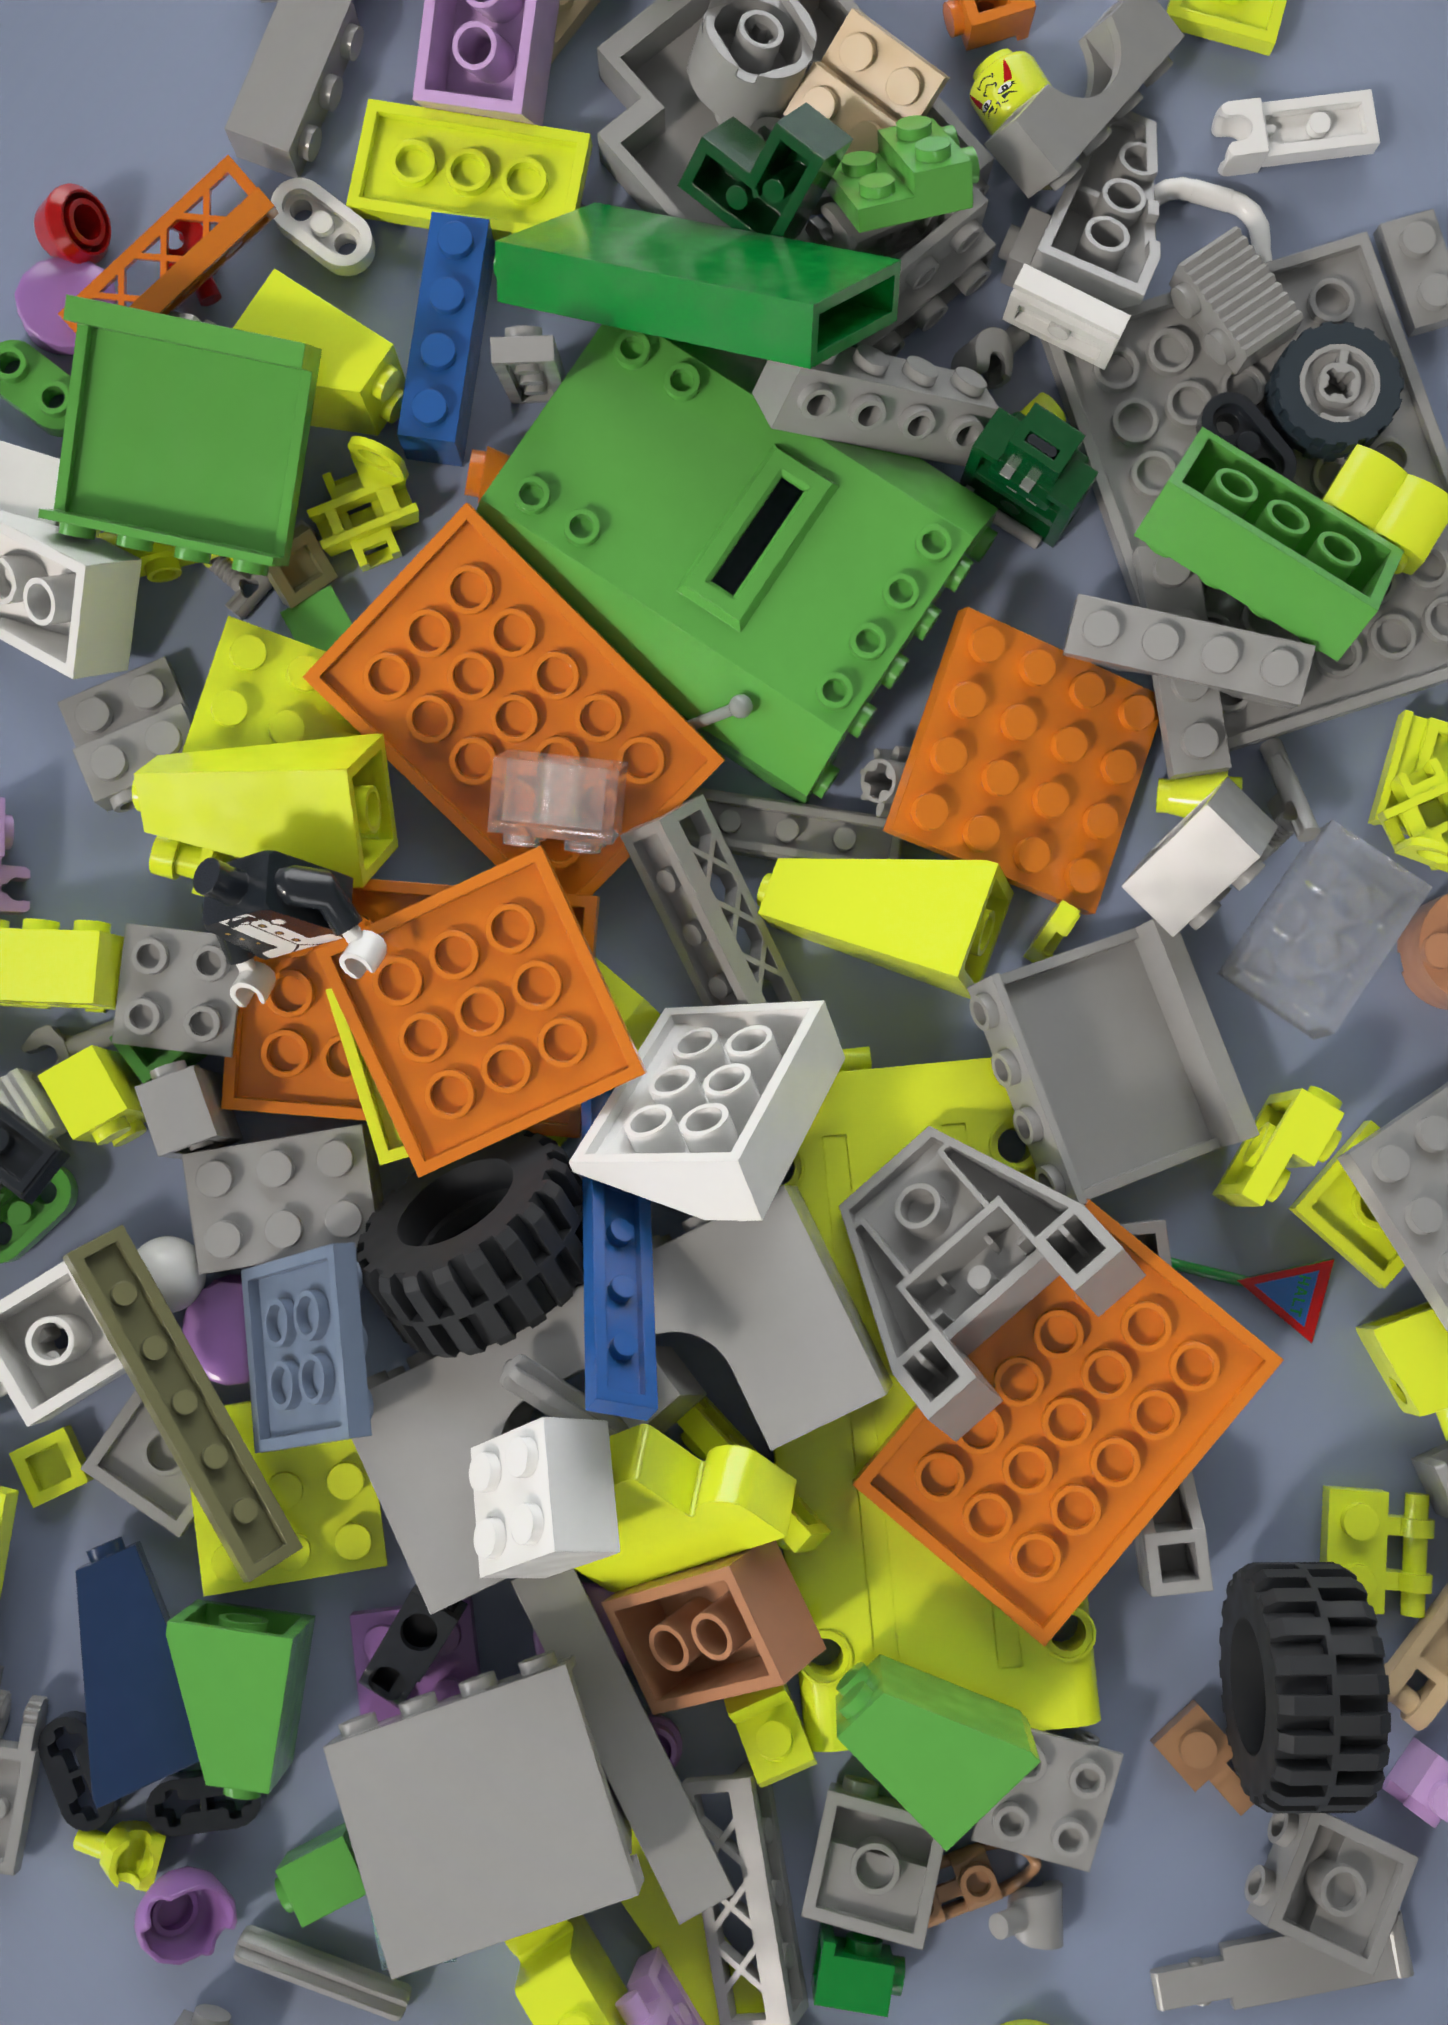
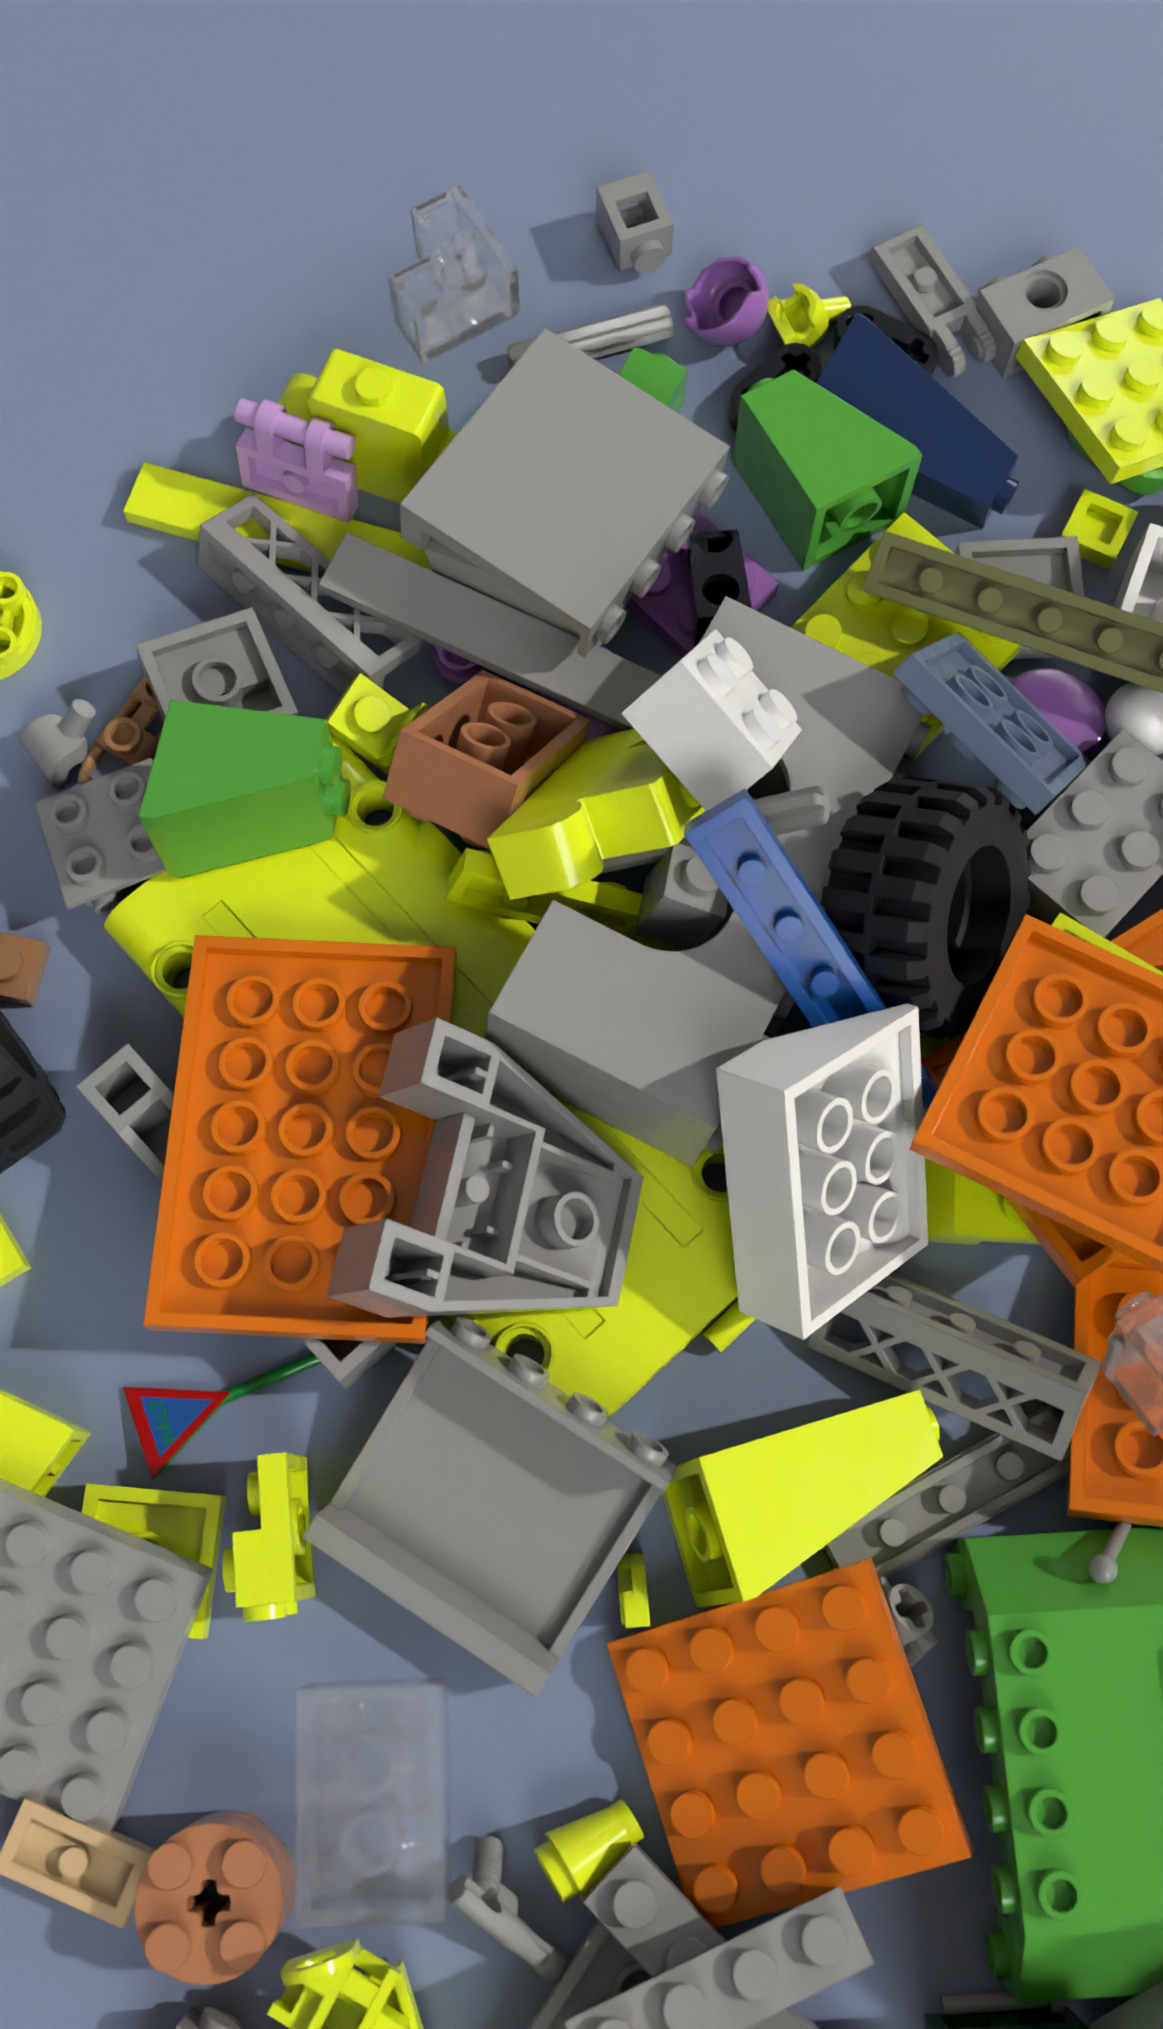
camera: 150 degrees right, 10 degrees down
green brick [811,1922,905,2017] -> none
brick [1121,777,1278,937] -> none

